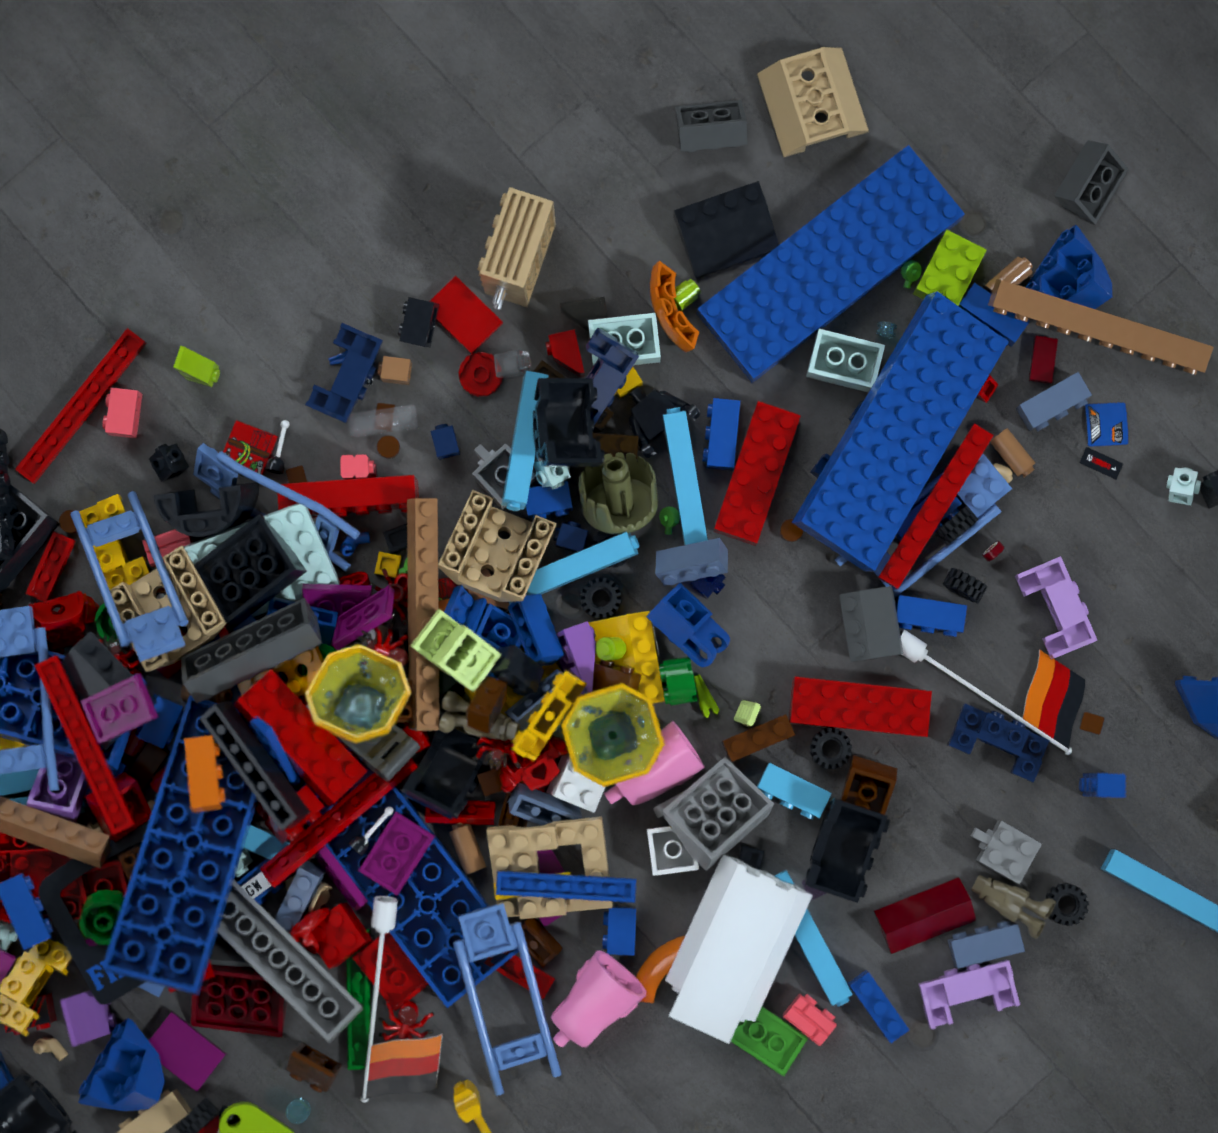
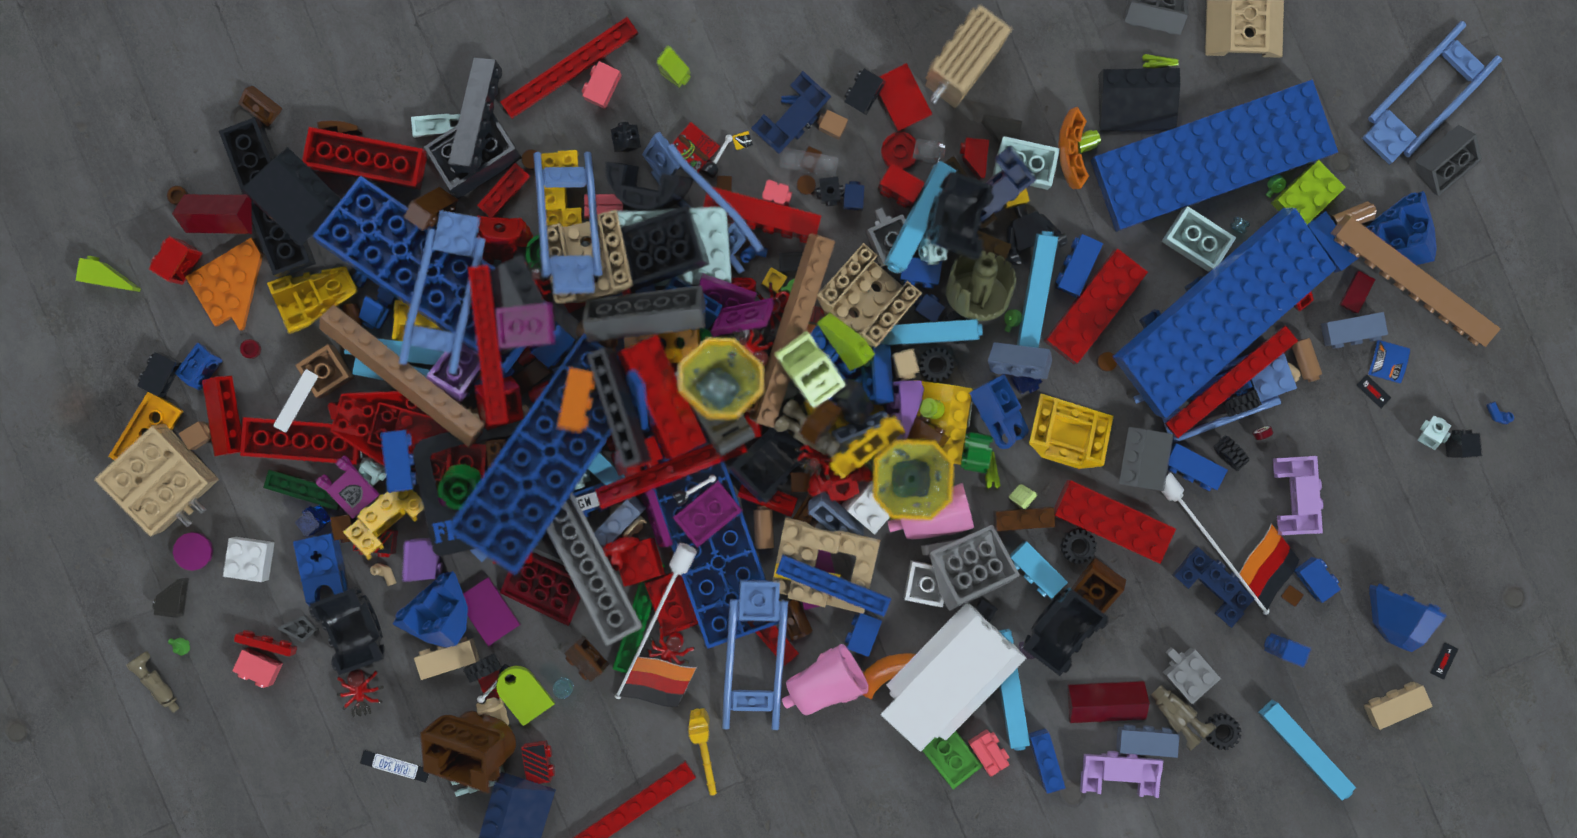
camera: 15 degrees right, 5 degrees up
none -> sticker [732,131,753,150]
none -> black brick [816,176,844,207]
none -> lime slope [817,313,875,371]
none -> red brick [878,163,925,208]
none -> tan brick [891,349,919,381]
none -> yellow slope [1029,393,1113,469]
none -> lime piece [1142,54,1179,68]
none -> blue brick [1294,557,1341,603]
none -> medium blue plate [1362,21,1502,164]

